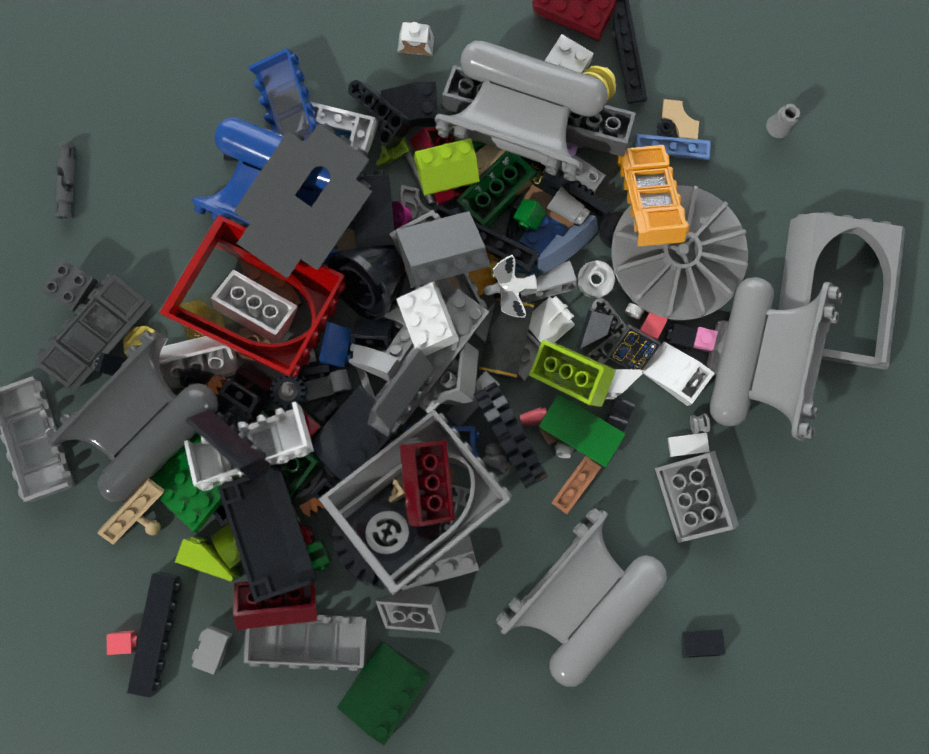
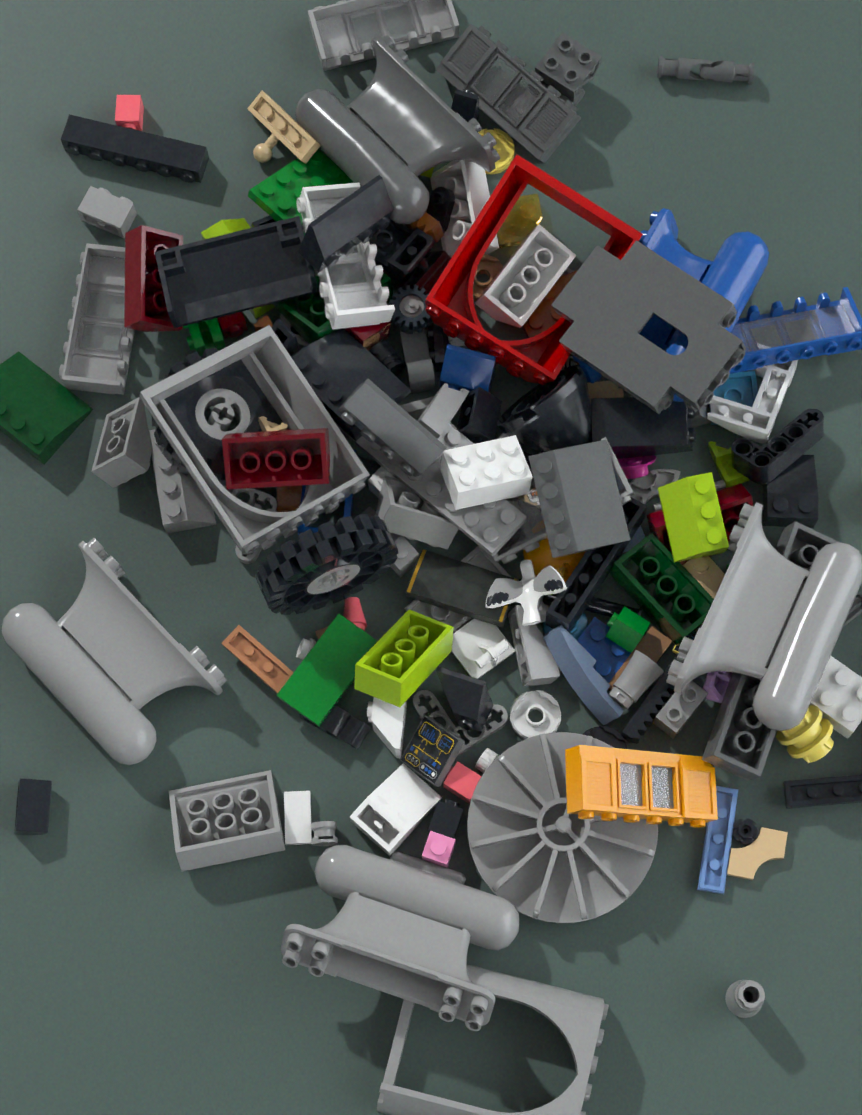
camera: 100 degrees right, 10 degrees down
lime slope [175,535,241,582] -> none

